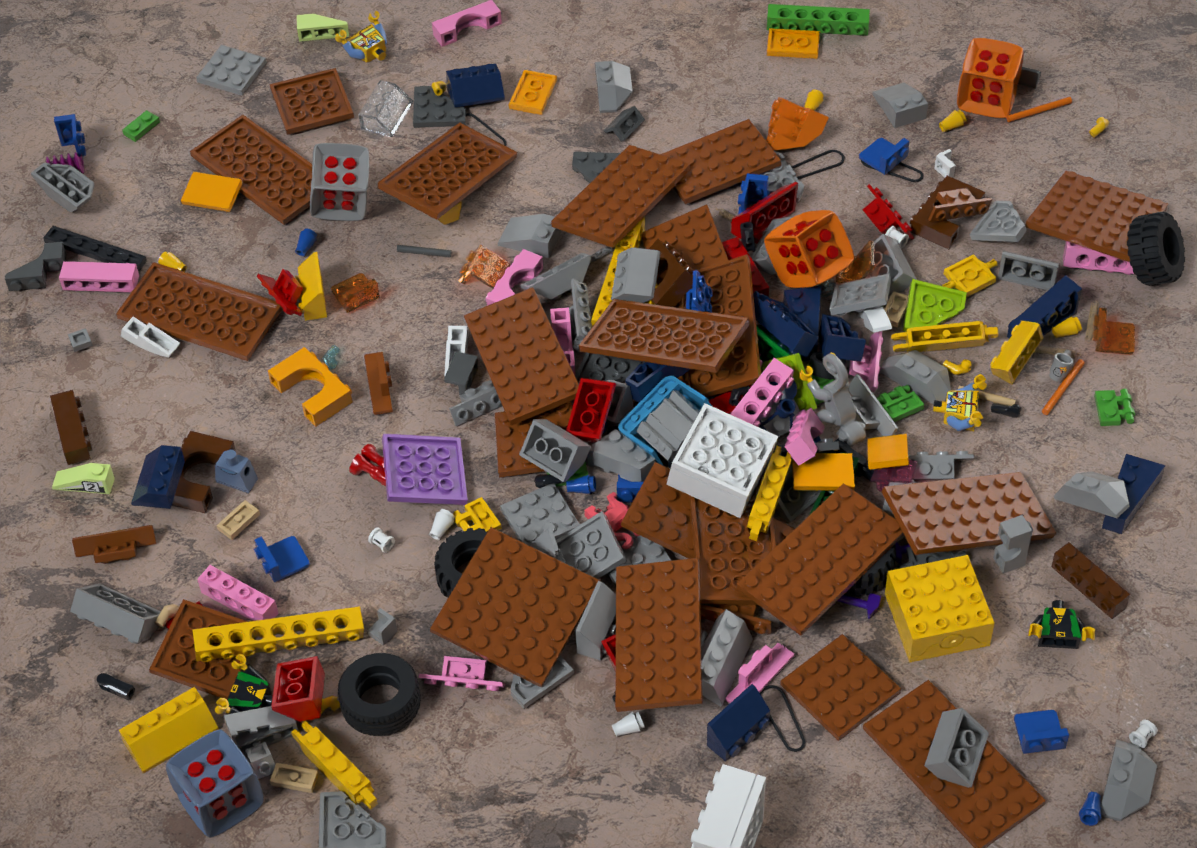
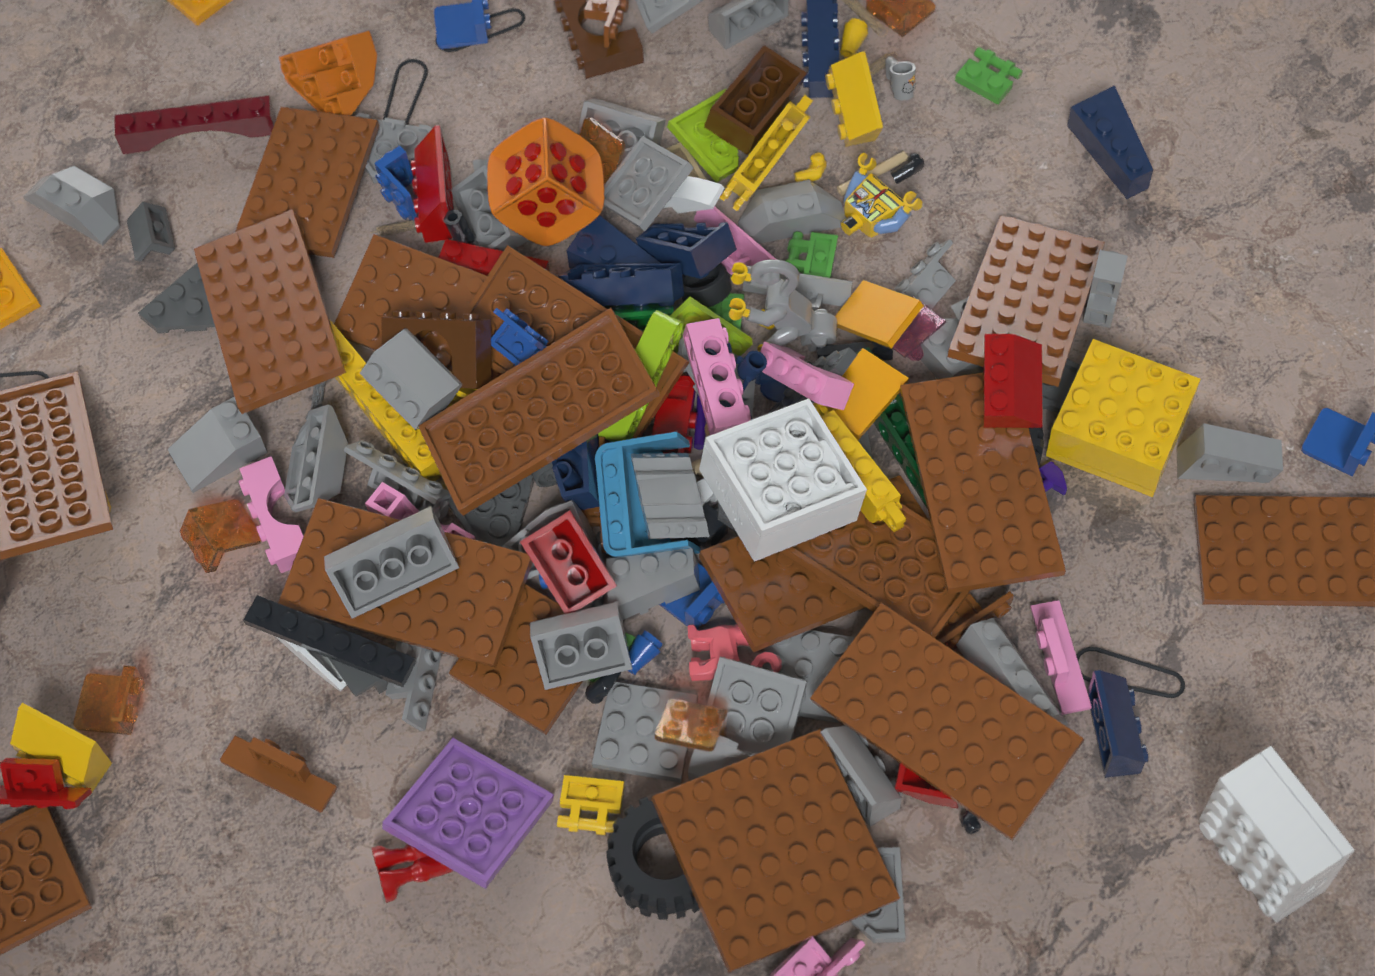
camera: 50 degrees left, 10 degrees up
light orange arch [268,347,353,427] -> none
clear light blue arm [323,345,340,369] -> none
white bush [368,527,395,553] -> none
dark grey piece [397,245,452,257] -> none
white cone [429,509,455,540] -> none
white cone [612,711,645,737] -> none
black arm [729,385,751,406] -> none
dark orange plate [780,634,901,741] -> none
yellow cone [804,89,824,111] -> none
red bracket [862,184,914,240] -> none
white bush [885,226,909,249] -> none
light grey slope [924,708,989,788] -> none
yellow plate [942,254,998,297] -> none
torso [1028,600,1095,649] -> none
orange bar [1042,359,1085,415] -> none
reddish brown brick [1051,542,1130,619] -> none
light grey wedge [1054,471,1130,518] -> none
none -> dark red arch [114,95,276,154]
none -> black plate [243,595,416,687]
none -> light grey slope [324,506,459,618]
none -> lime beam [598,310,684,442]
none -> clear orange bracket [654,698,728,752]
none -> reddish brown brick [704,45,807,155]
none -> red slope [984,334,1043,428]
none -> light grey wedge [1176,423,1283,483]

